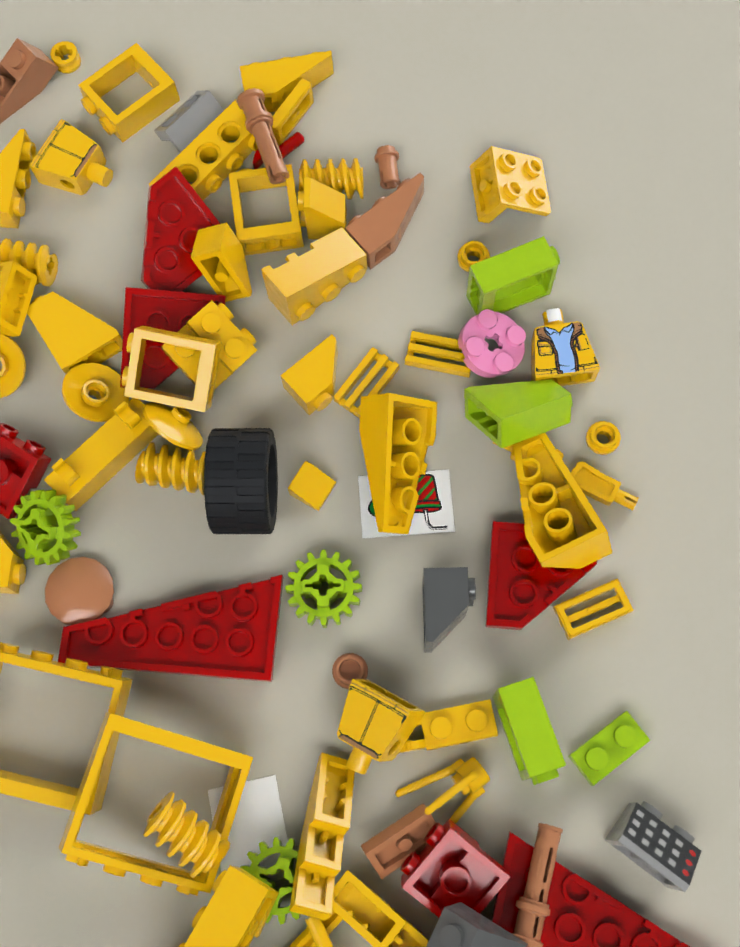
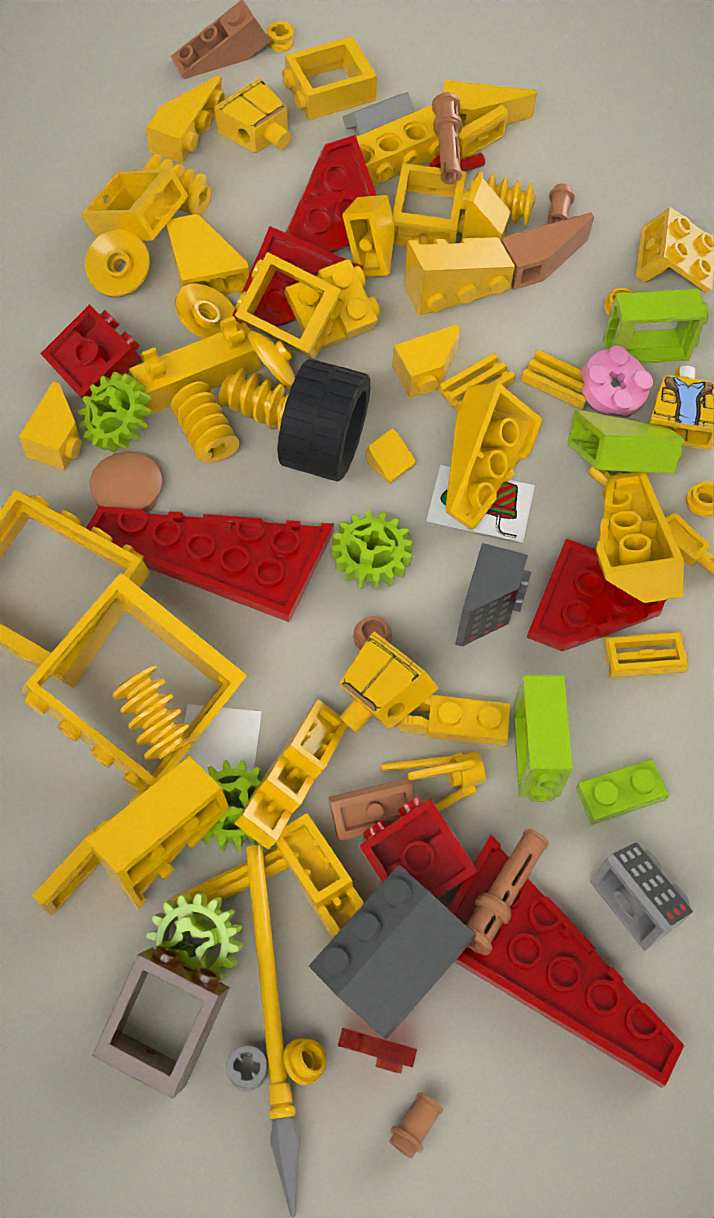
camera: 10 degrees right, 10 degrees down
none -> yellow piece [170,381,239,463]

